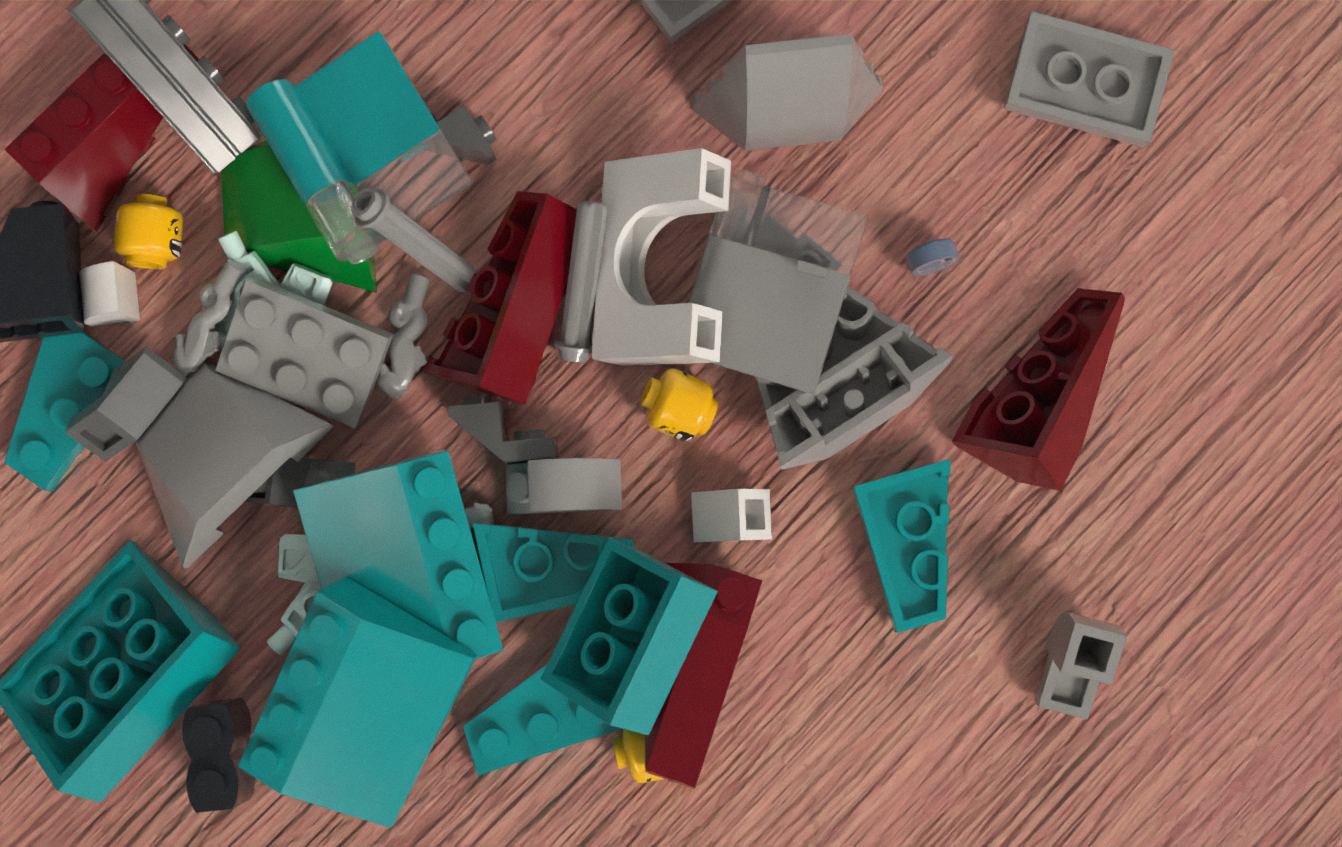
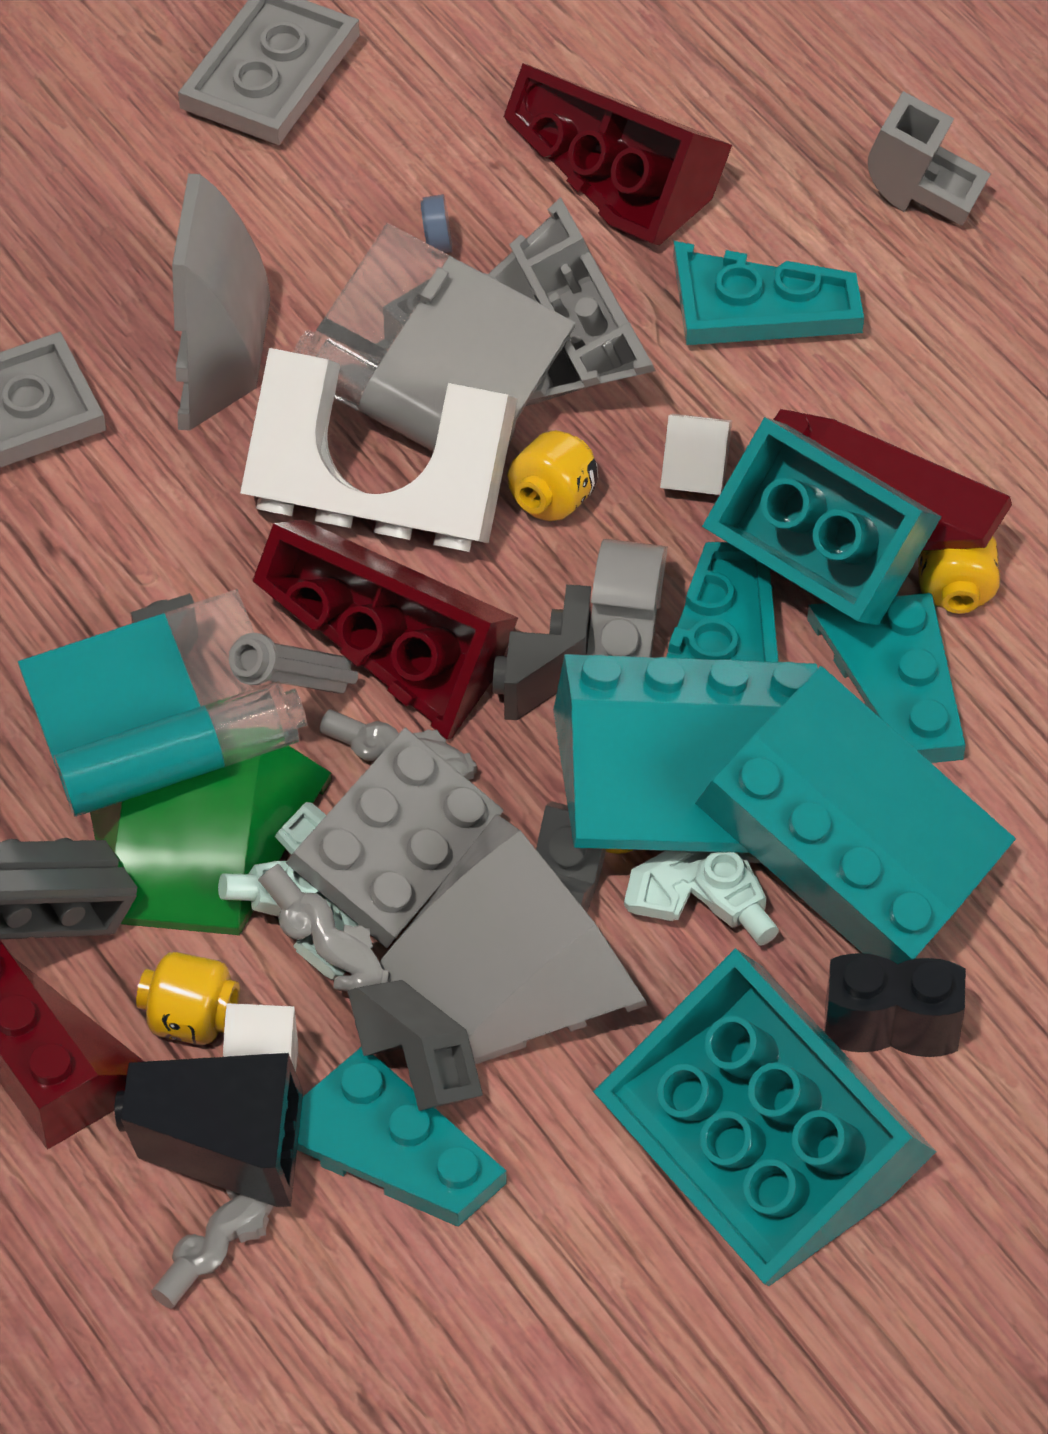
camera: 80 degrees left, 30 degrees down
light grey axle [554,201,607,362] -> none

